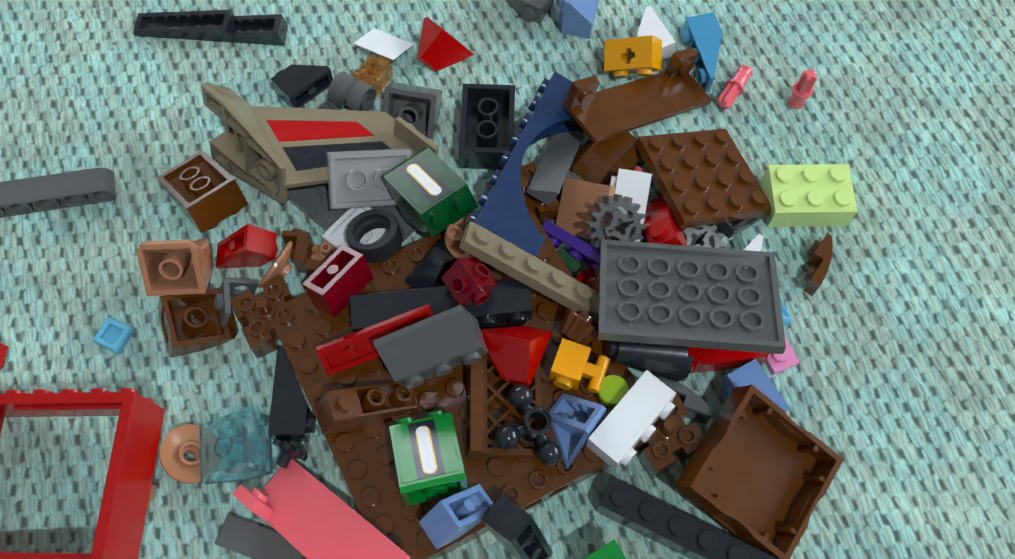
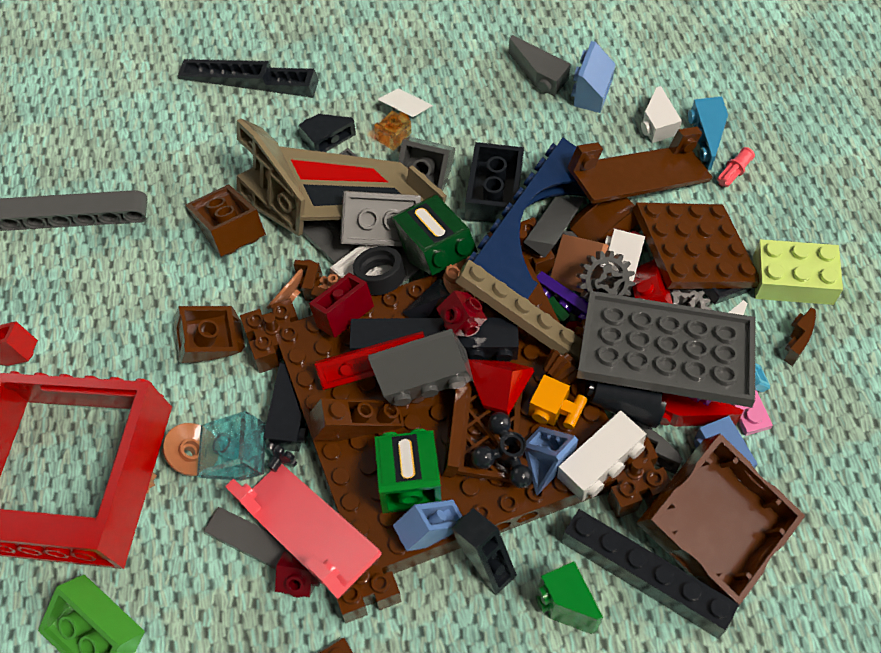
camera: 10 degrees right, 5 degrees down
medium azure tile [92,317,135,355] -> none
nougat hips [136,238,214,296] -> none
dark grey bracket [214,278,258,326] -> none
red slope [216,224,278,269] -> none
dark grey wheel [327,71,377,111] -> none
red slope [417,17,474,72] -> none
lime tile [597,375,629,407] -> none
light orange brick [604,35,662,78] -> none
coral axle [788,69,818,109] -> none

